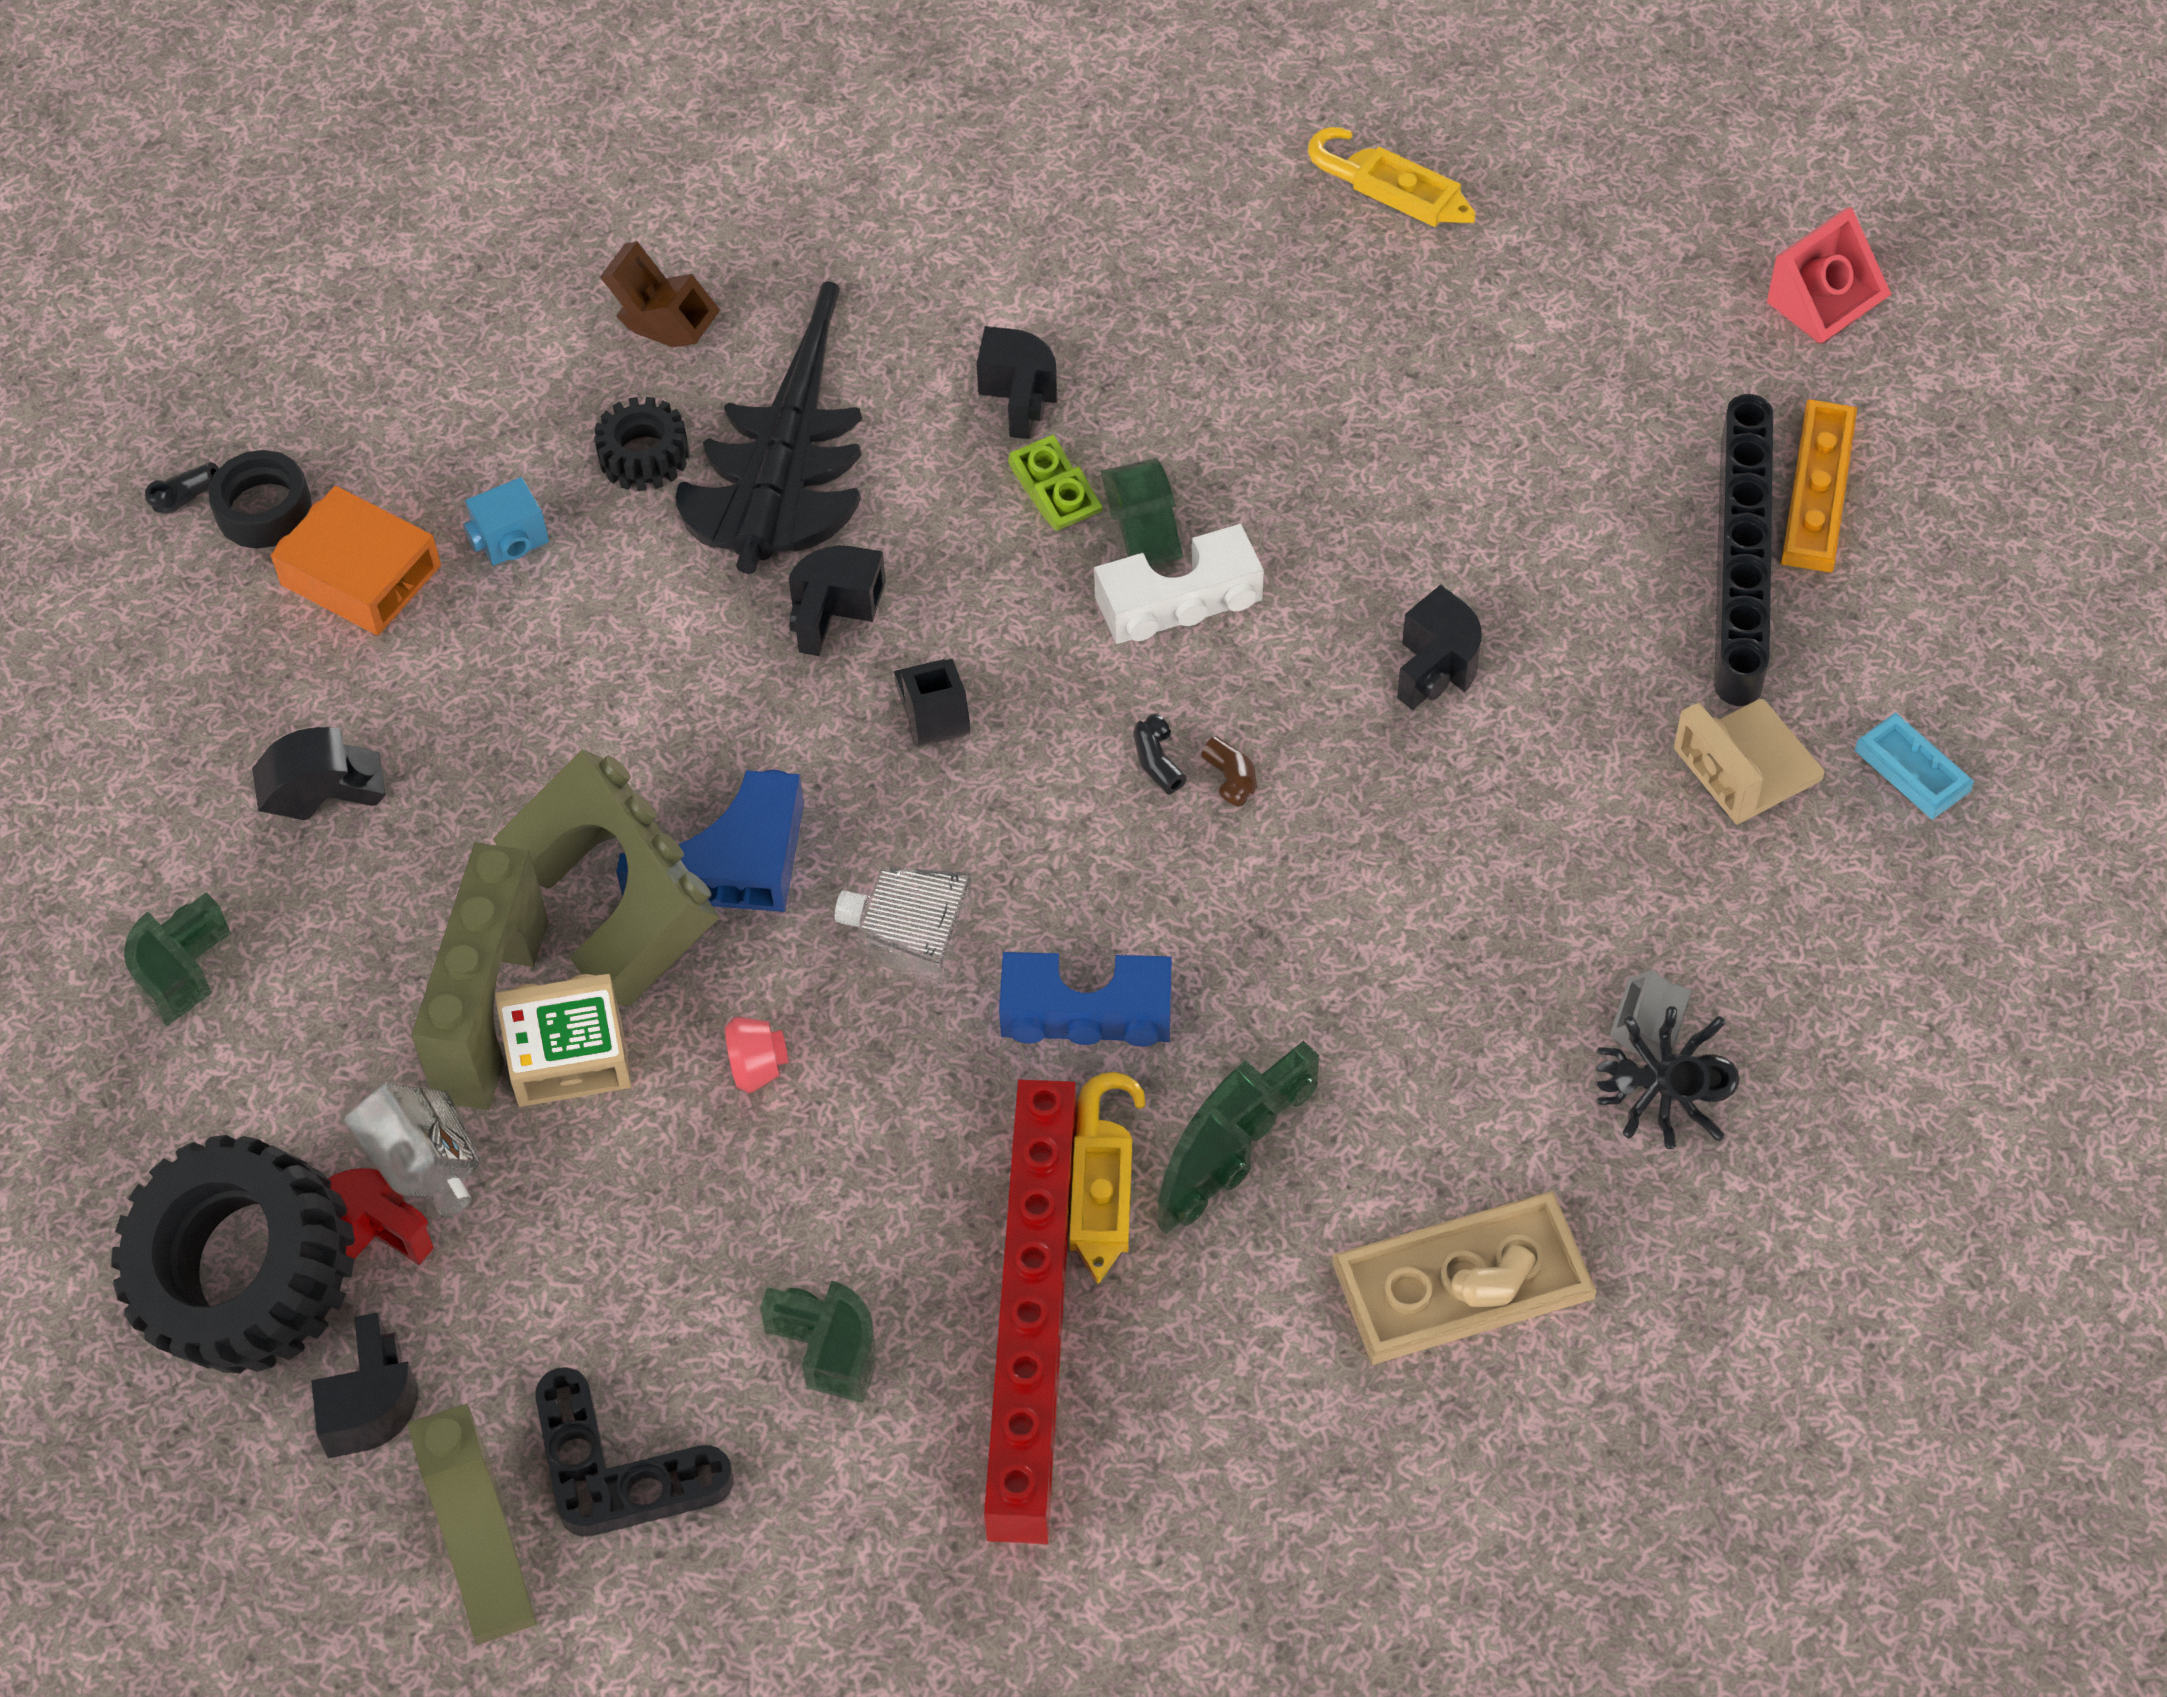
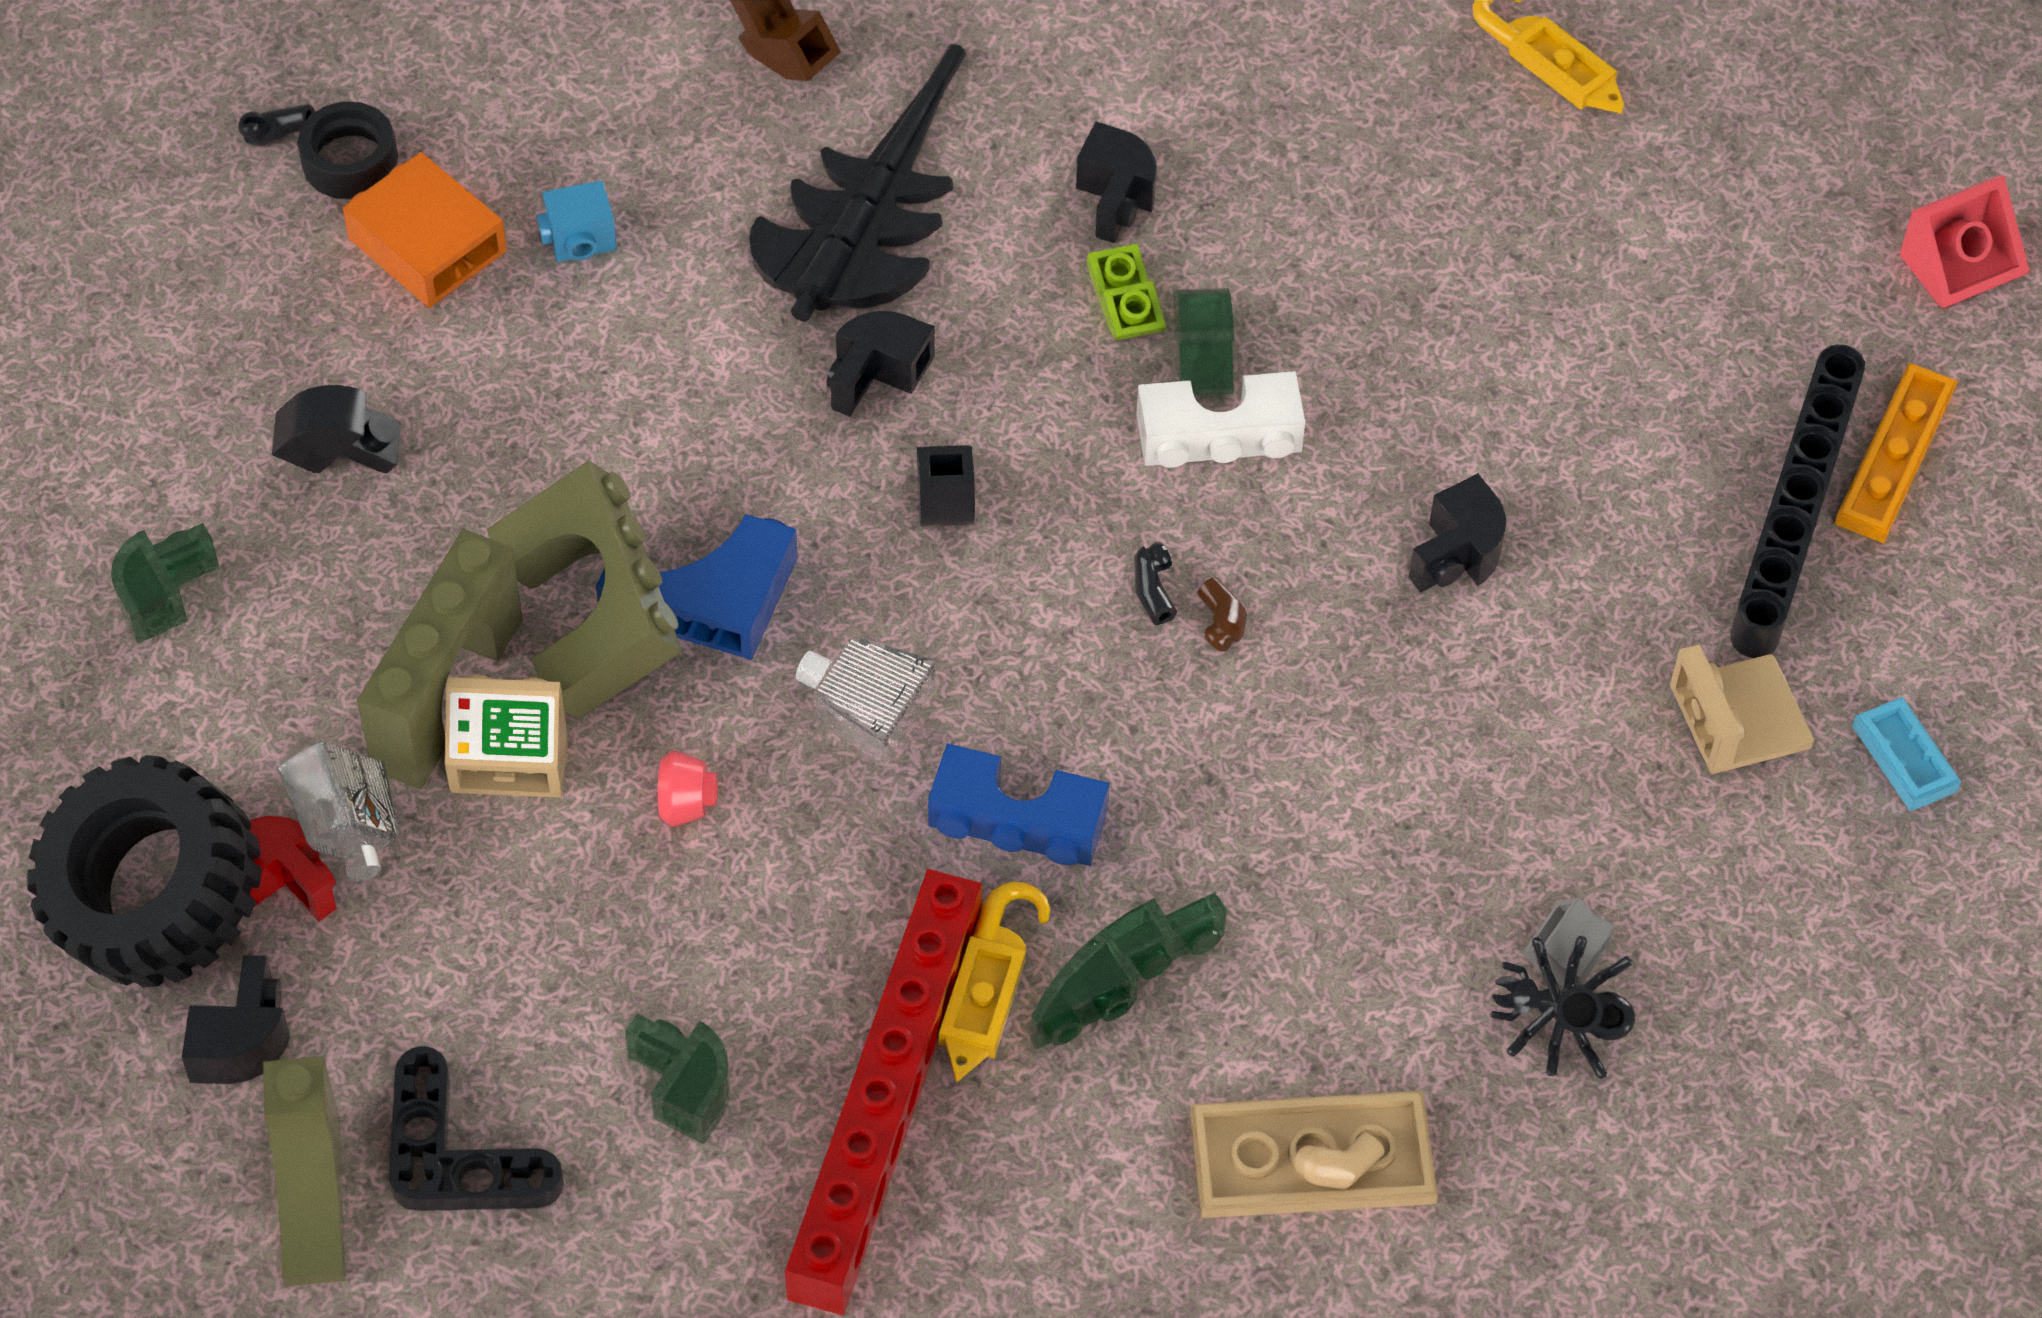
camera: 10 degrees right, 0 degrees up
black tyre [594,397,689,491] -> none

